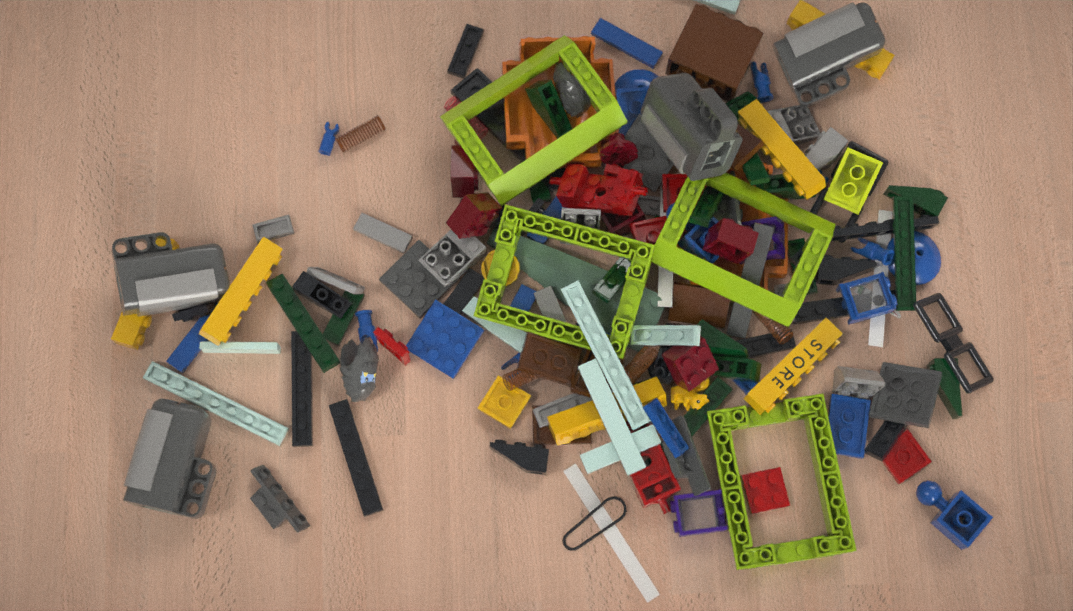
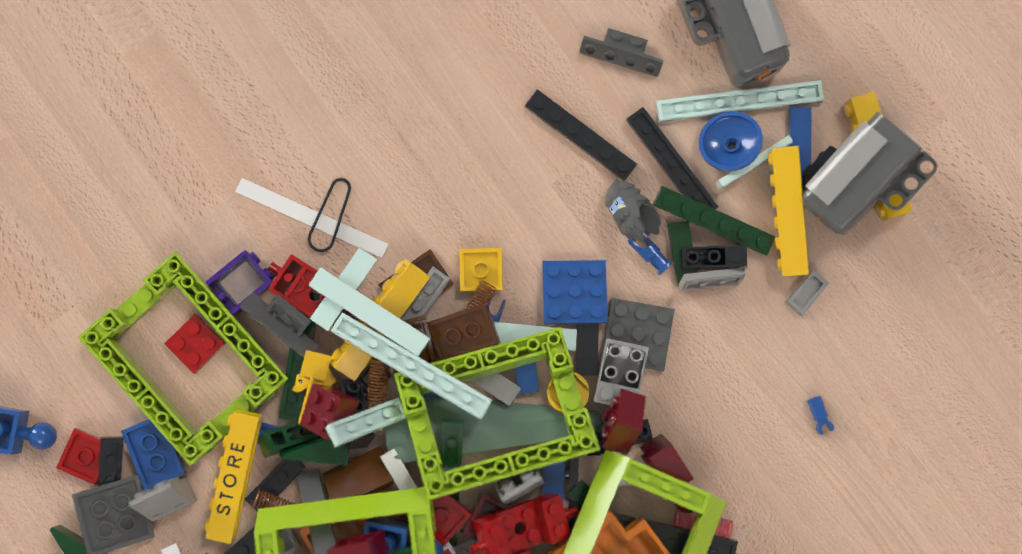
camera: 145 degrees right, 10 degrees up
dark orange piece [335,115,386,153] -> none
light grey tile [353,213,413,254] -> none
red plate [373,327,411,366] -> none
black slope [490,440,549,475] -> none
blue tile [642,398,689,458] -> none
none -> yellow piece [298,350,332,424]
none -> blue dish [699,111,763,171]

